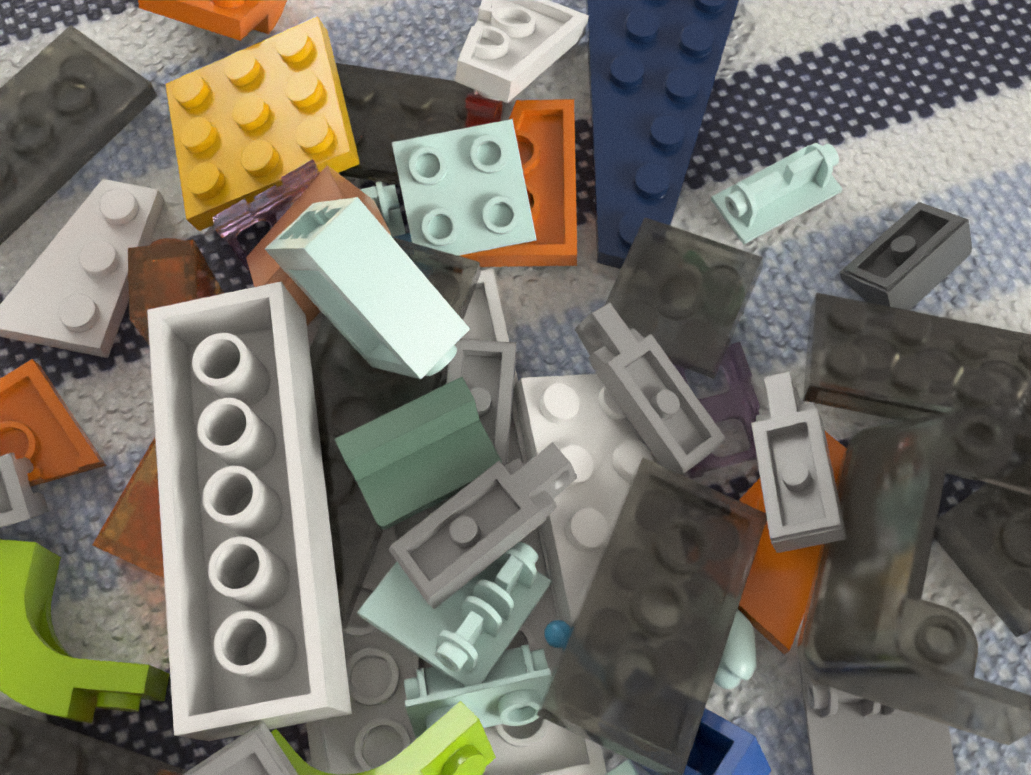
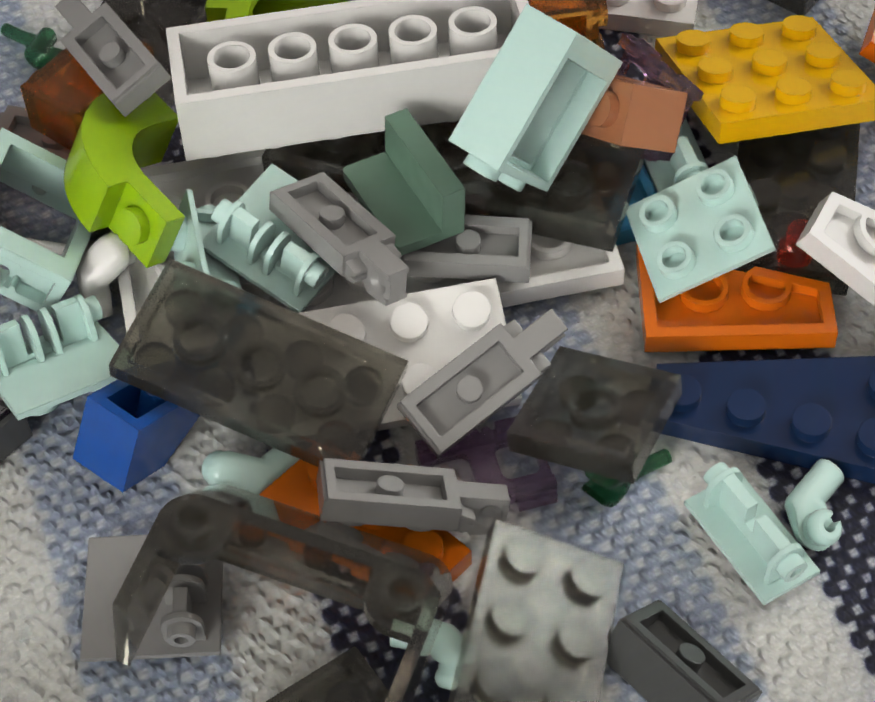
camera: 90 degrees right, 15 degrees down
none -> light aqua arm [784,459,844,551]

